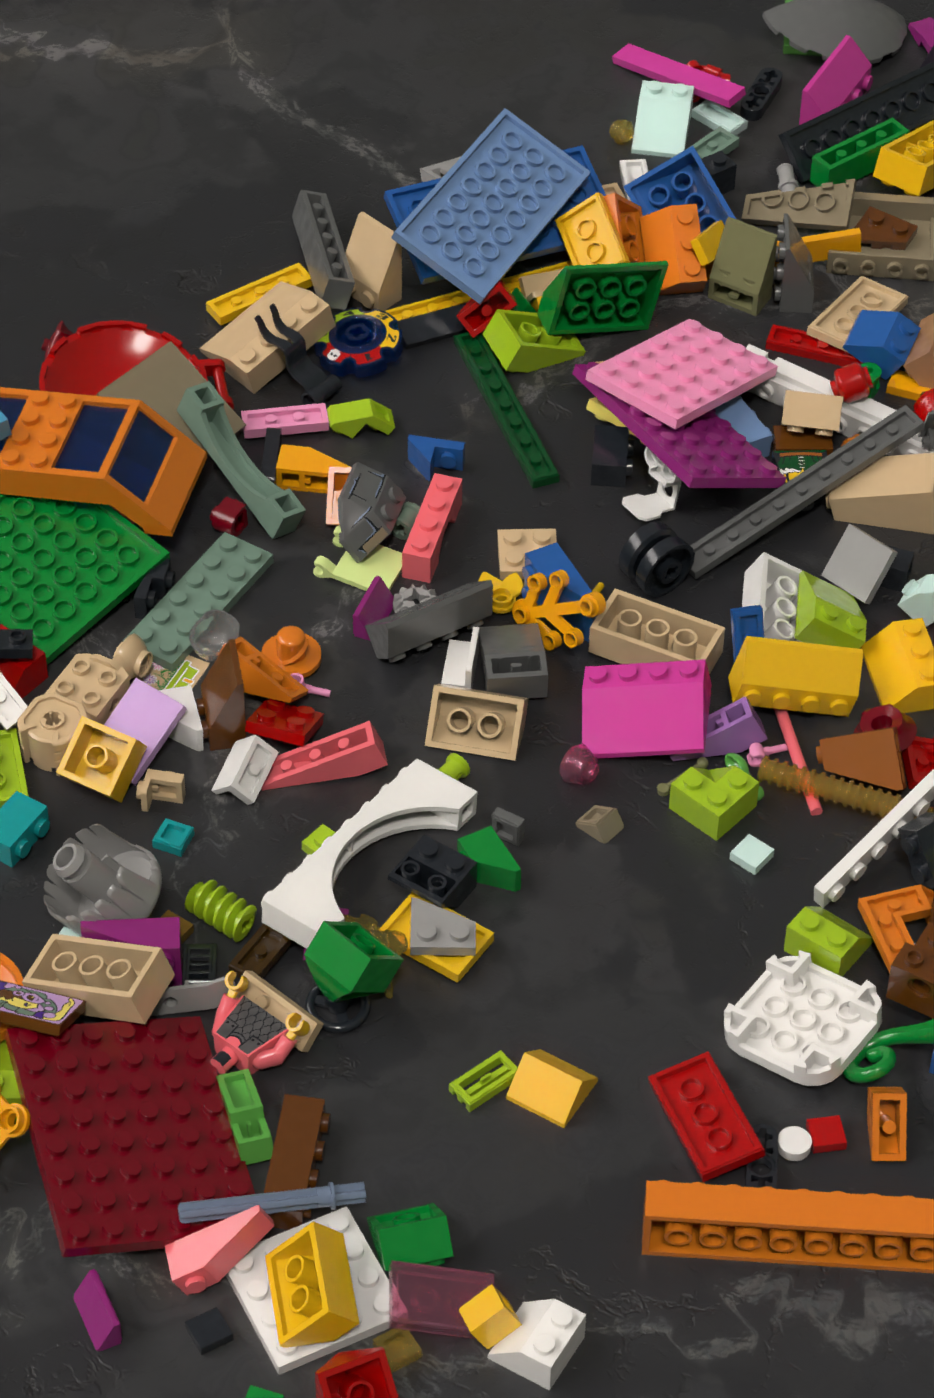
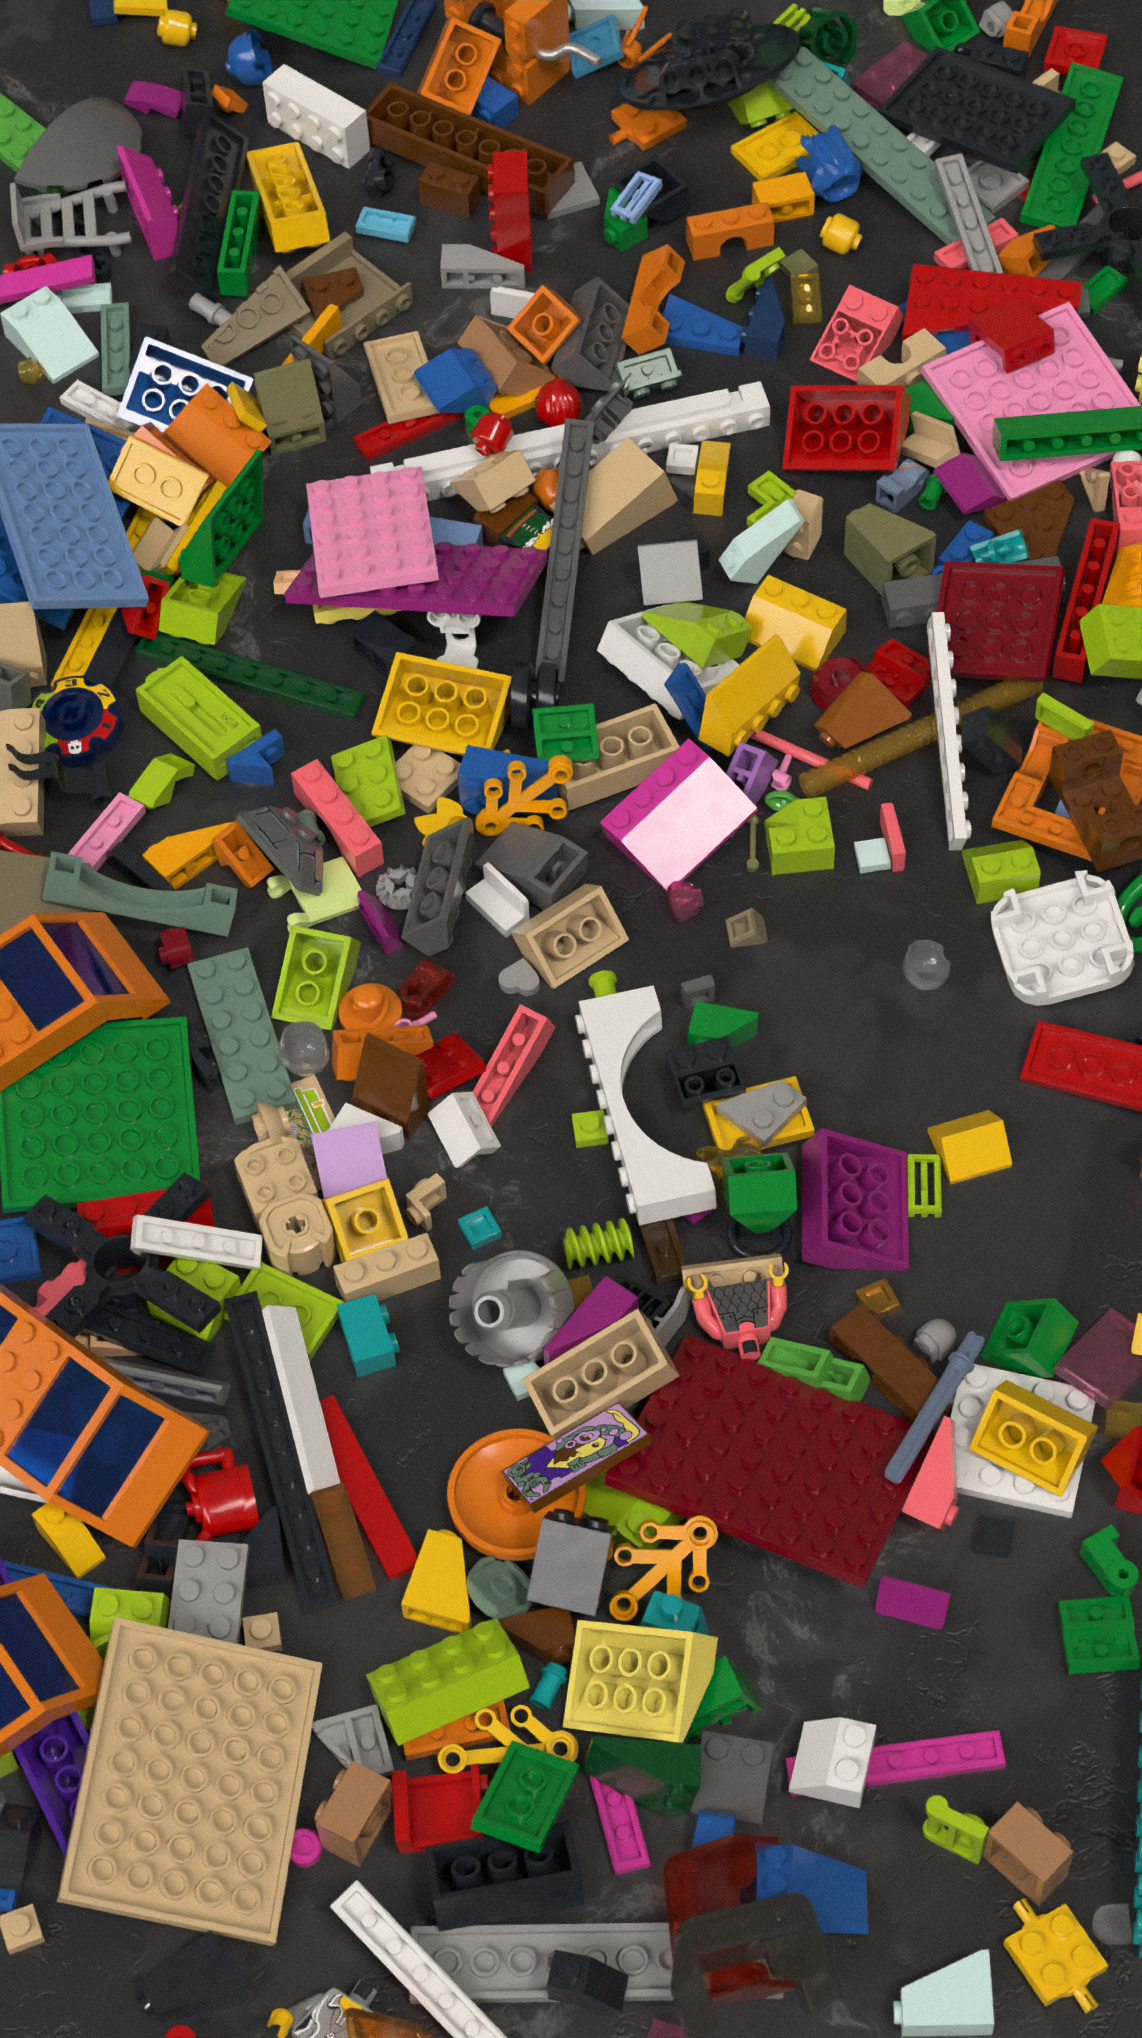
camera: 45 degrees left, 10 degrees up
none -> light grey hand [10,180,132,257]
none -> lime piece [135,656,262,781]
none -> lime slope [271,925,361,1031]
none -> lime plate [331,735,406,827]
none -> tan brick [333,1233,441,1303]
none -> yellow slope [371,652,512,756]
none -> clear red piece [400,957,455,1019]
none -> light grey tile [499,958,540,996]
none -> green slope [532,703,600,763]
none -> magenta slope [802,1128,909,1271]
none -> pearl gold tile [855,1278,901,1318]
none -> coral tile [880,802,906,872]
none -> clear hair [902,939,951,991]
none -> light grey piece [912,1319,957,1364]

